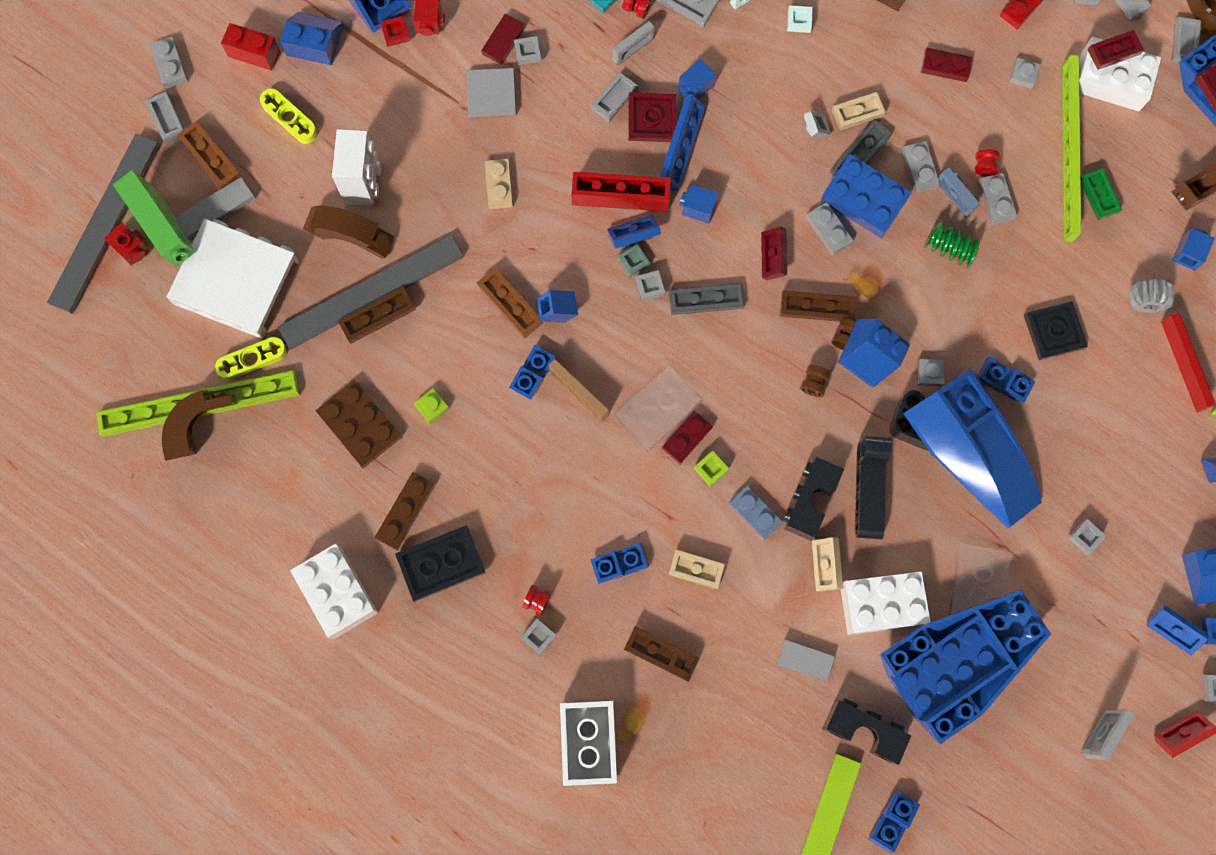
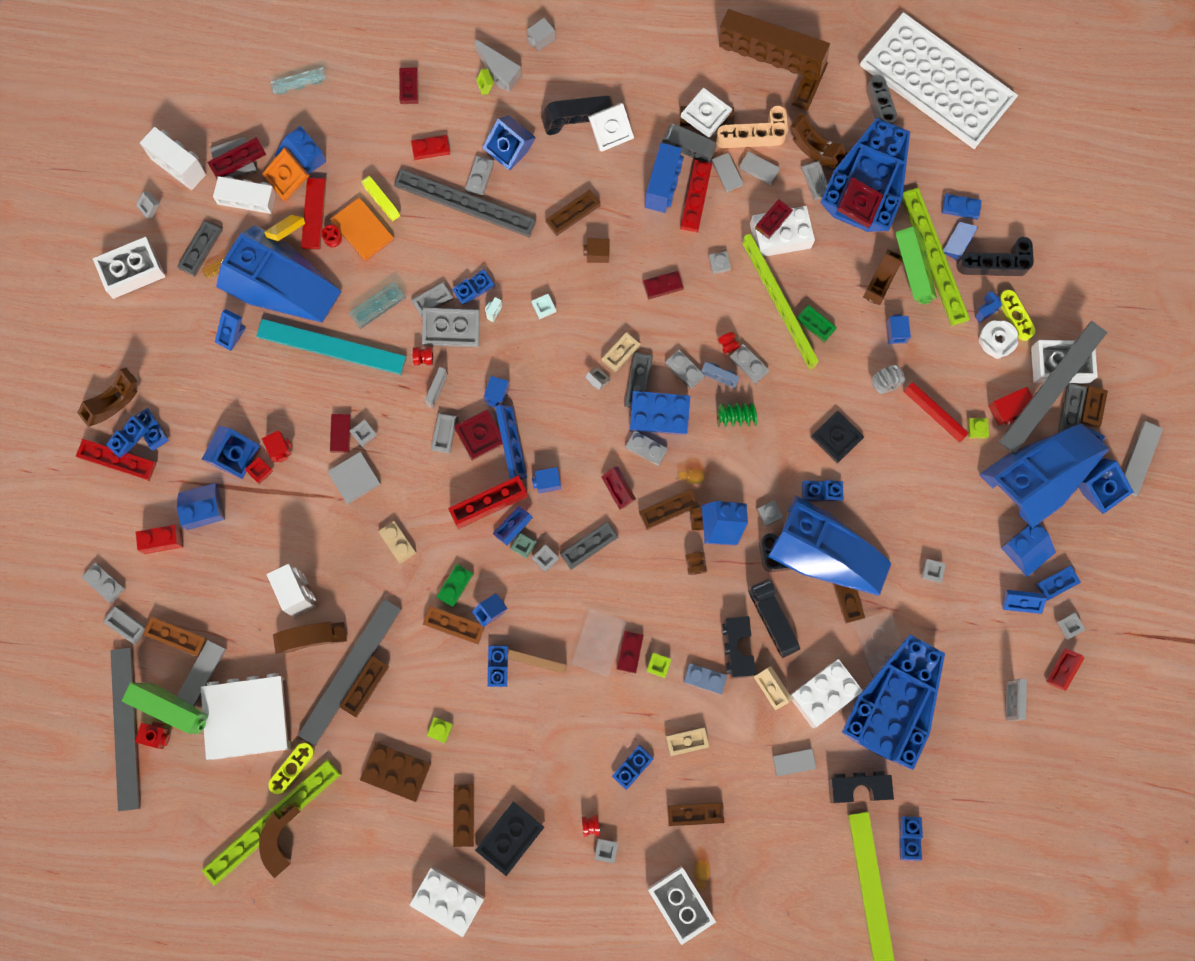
camera: 30 degrees left, 0 degrees up
neon yellow beam [260,89,317,144] -> none
none -> green plate [437,564,474,608]
none -> reddish brown plate [832,583,865,624]

